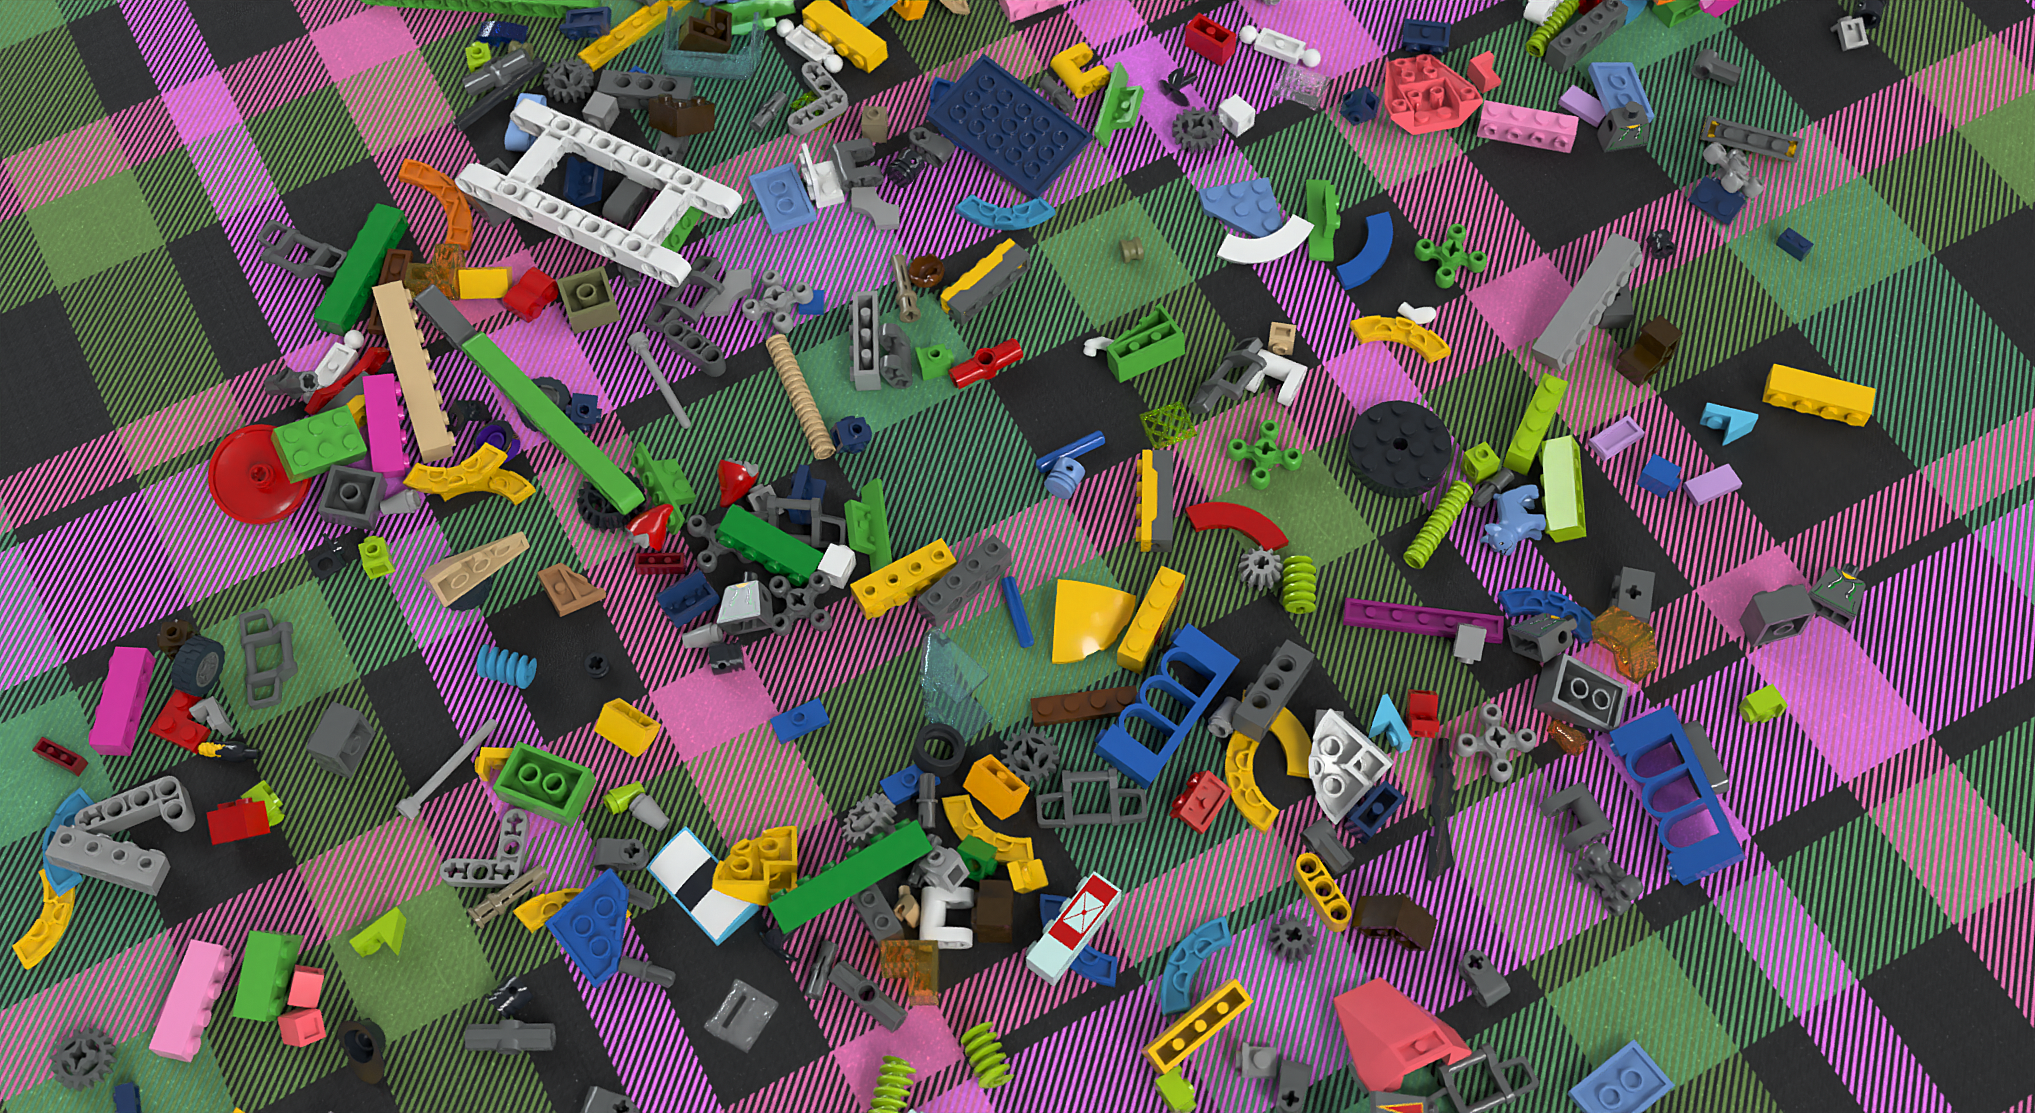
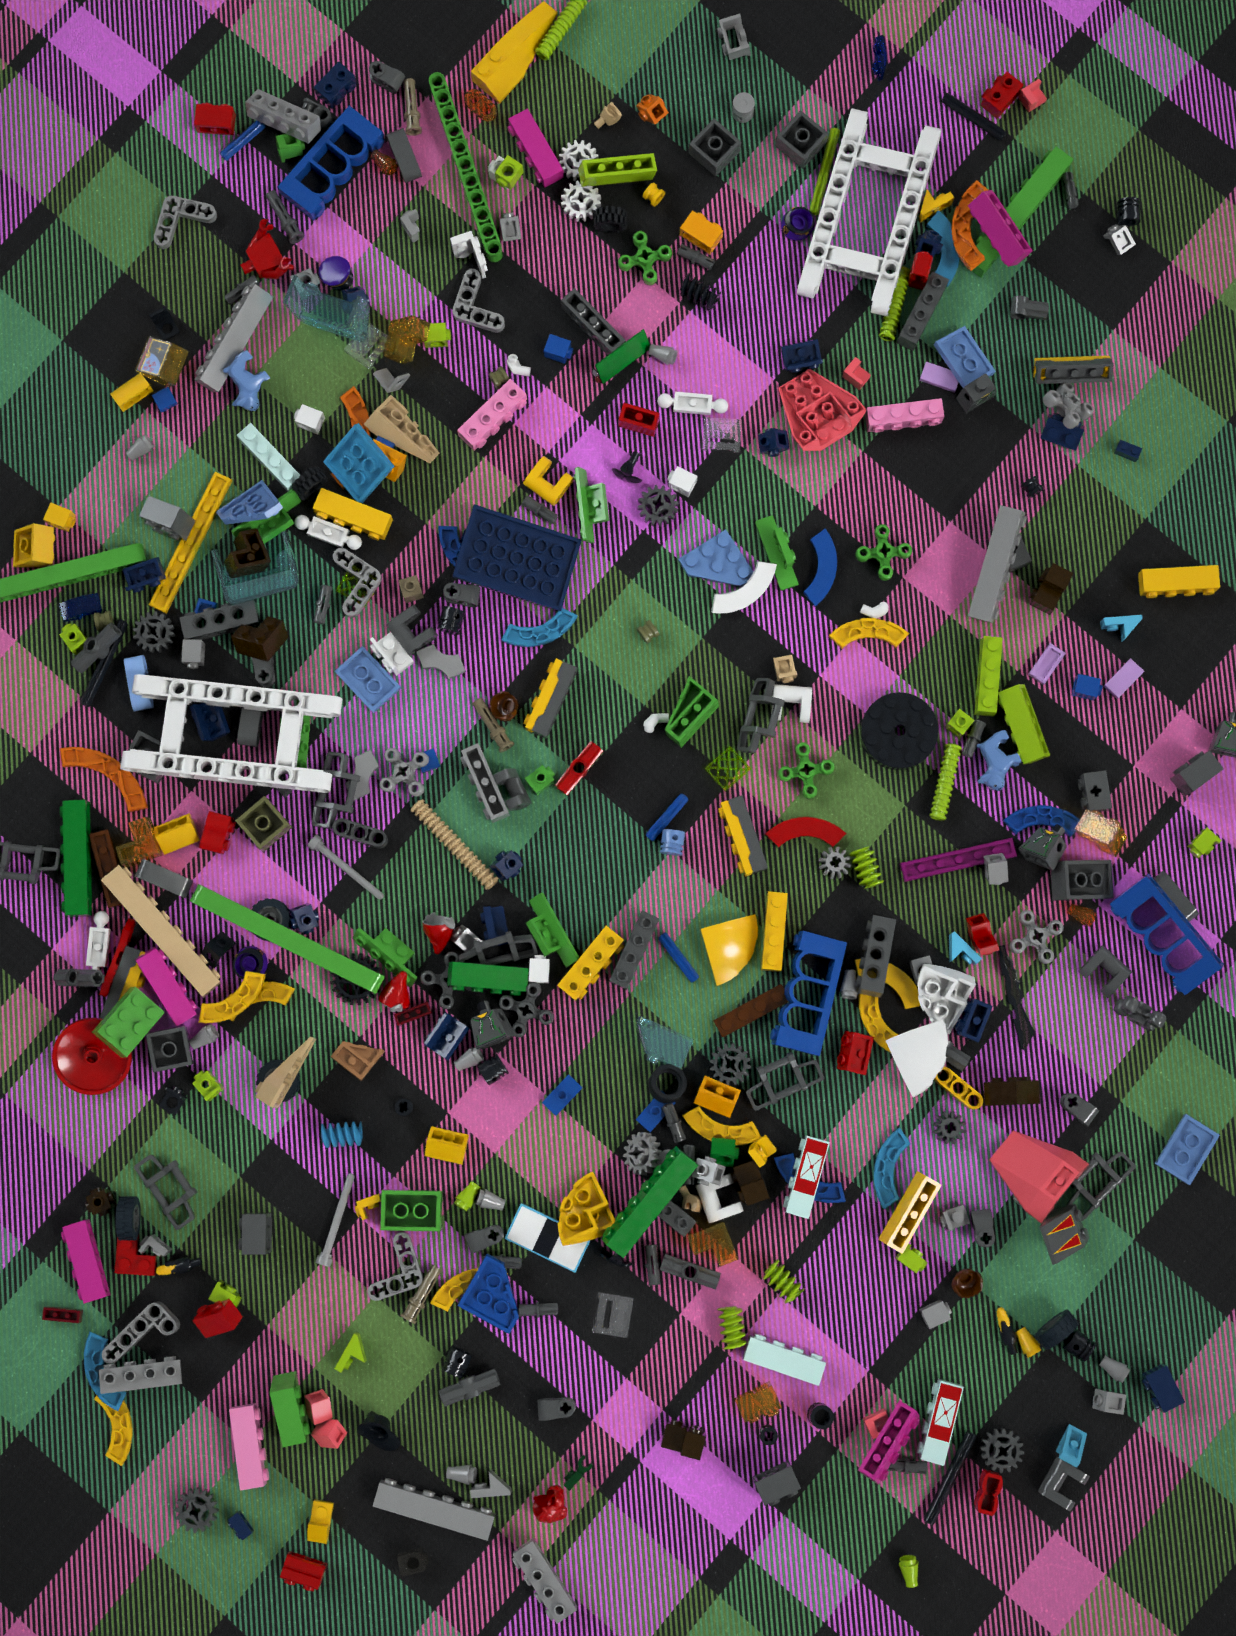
camera: 20 degrees left, 20 degrees up
none -> white brick [886,1020,948,1098]

